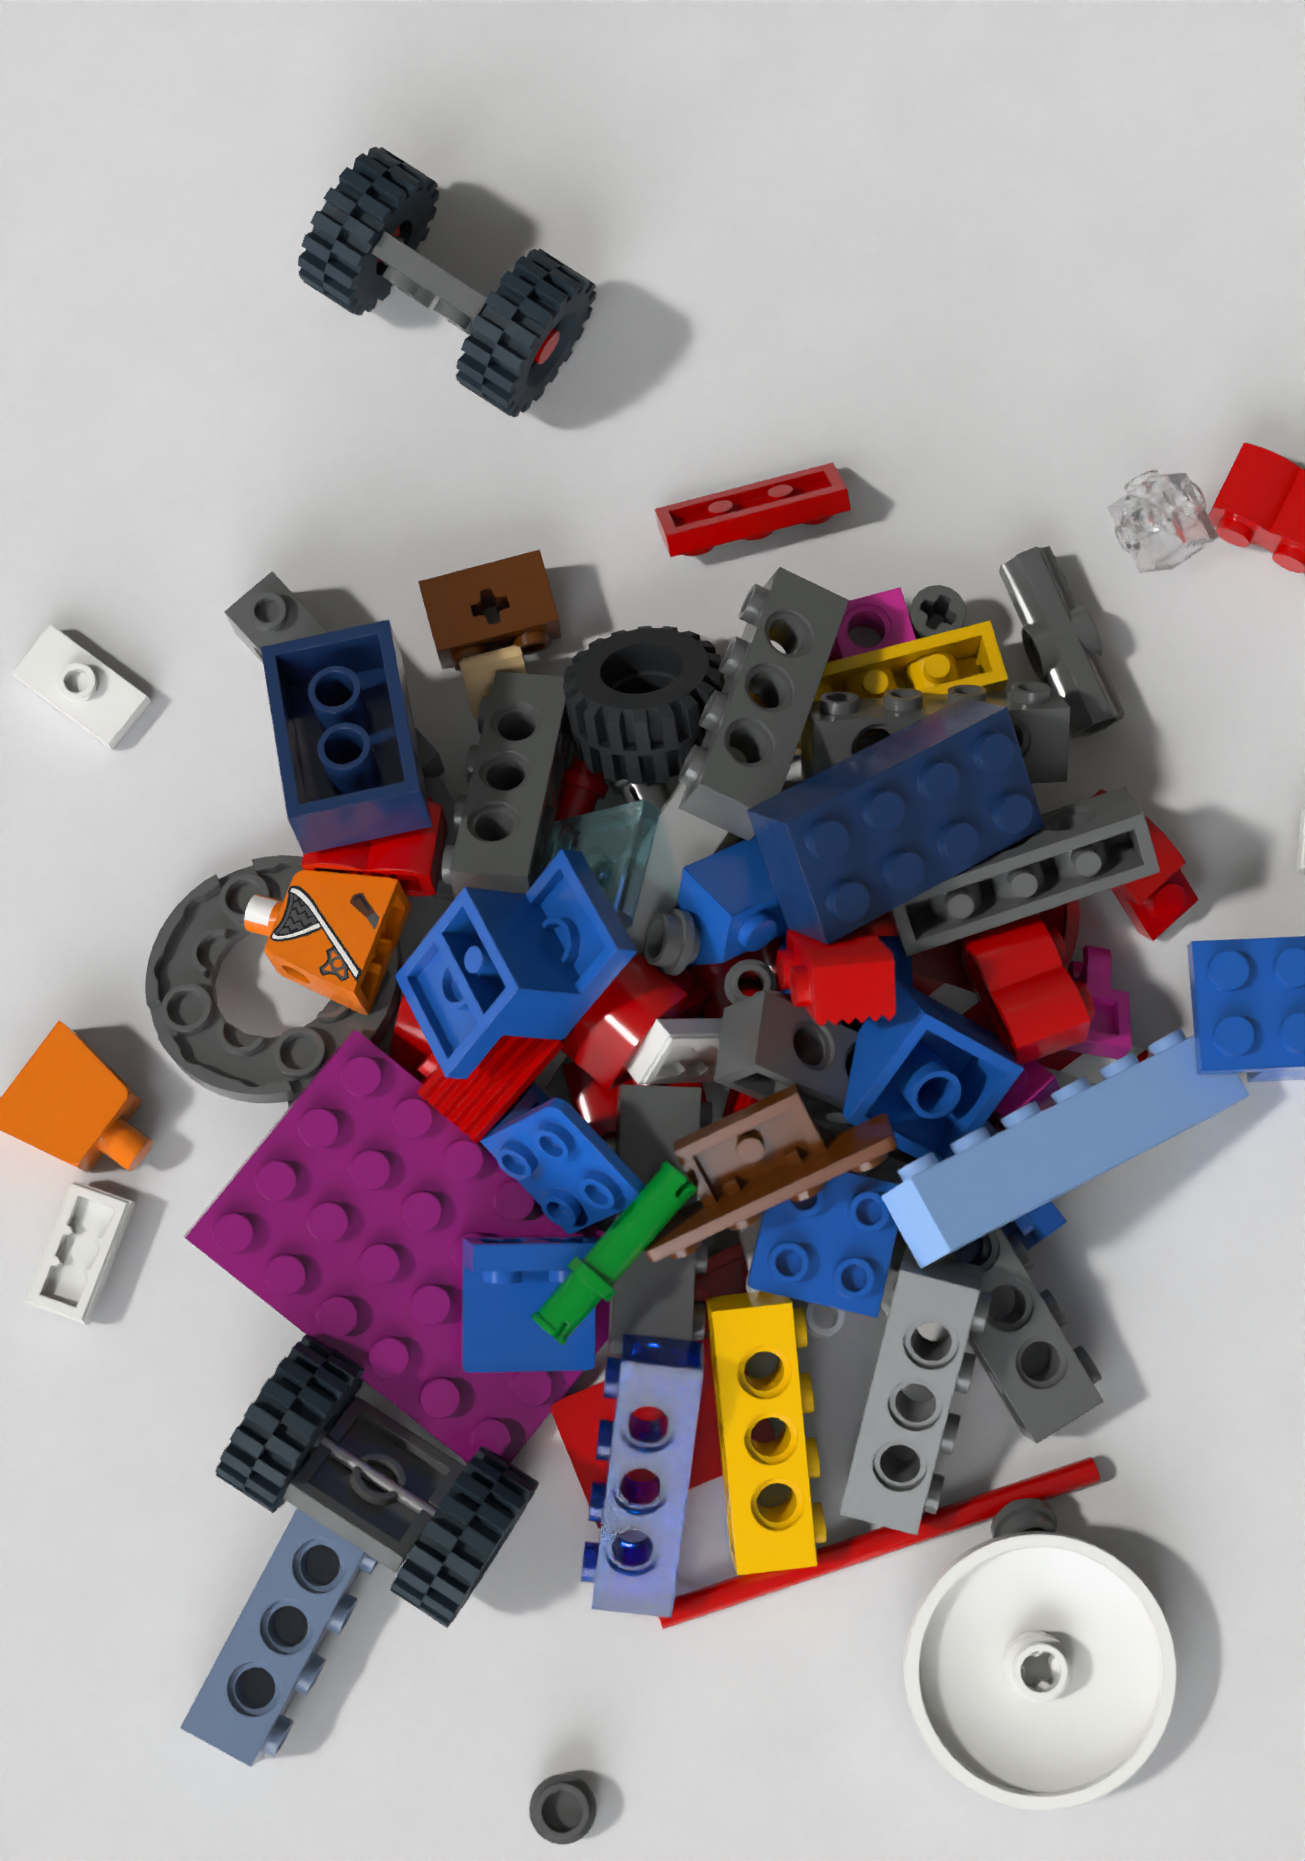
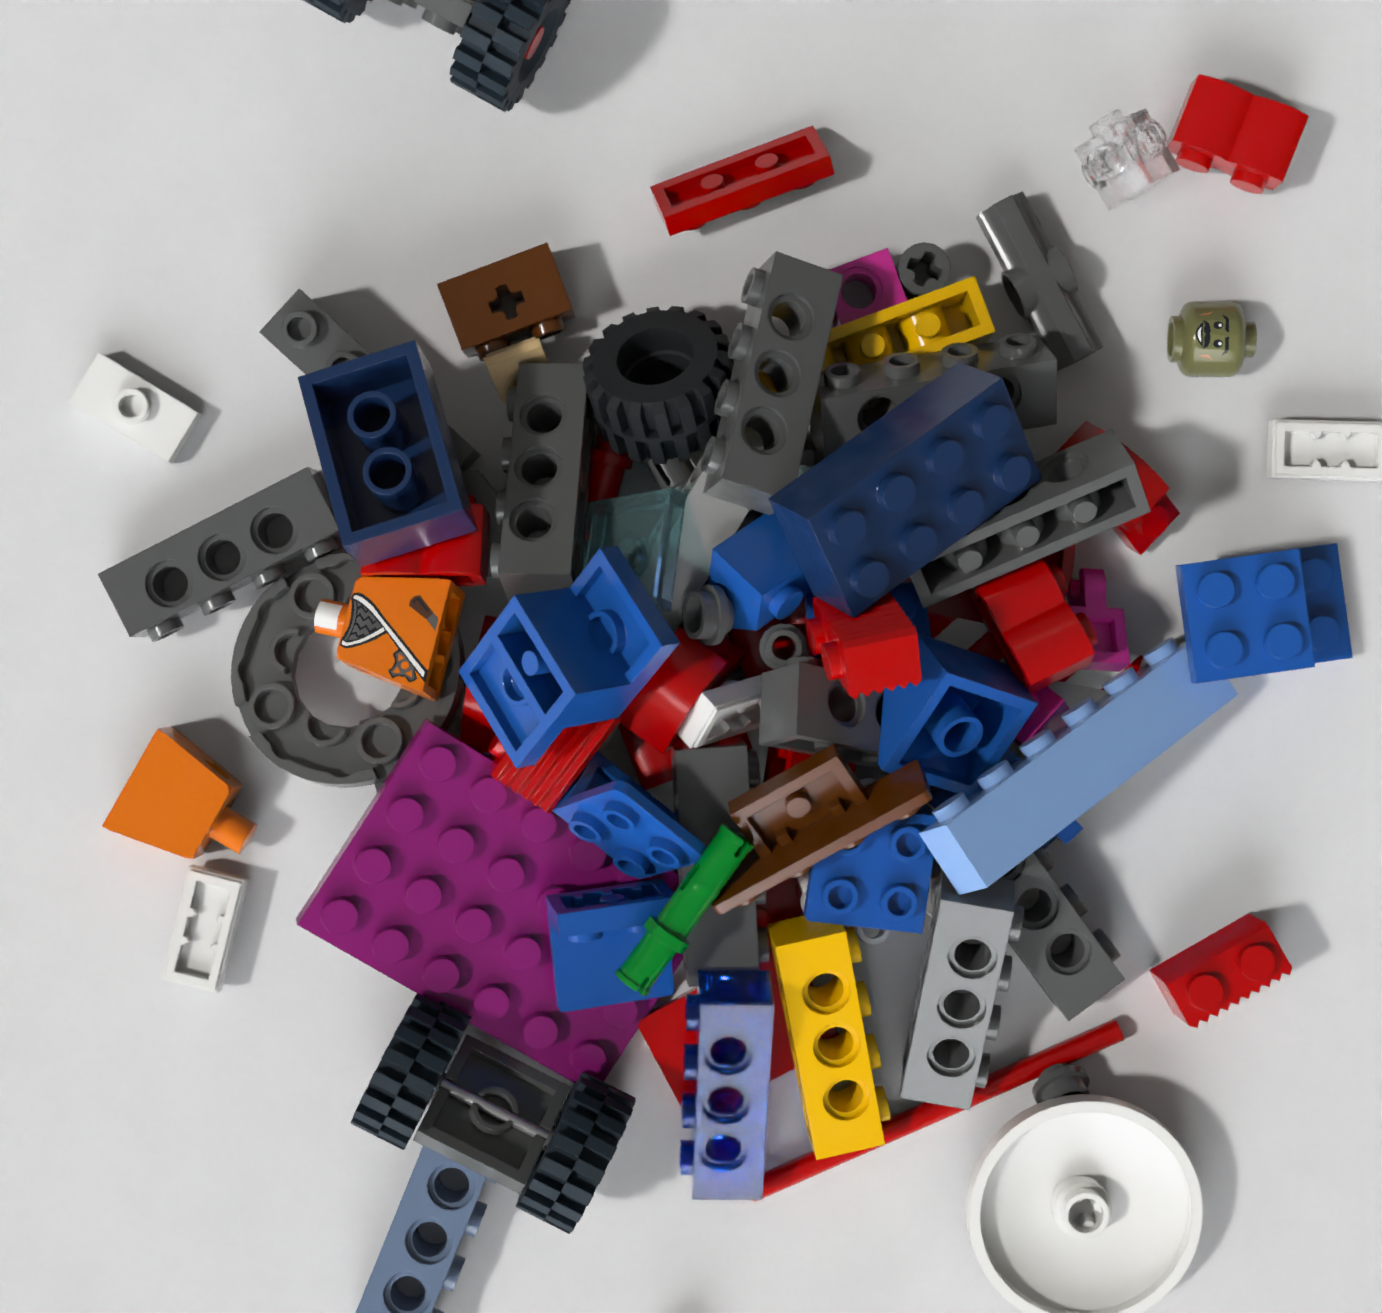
camera: 10 degrees left, 10 degrees up
none -> dark grey brick [98,467,340,642]
none -> red brick [1149,913,1292,1028]
none -> olive head [1167,301,1257,377]

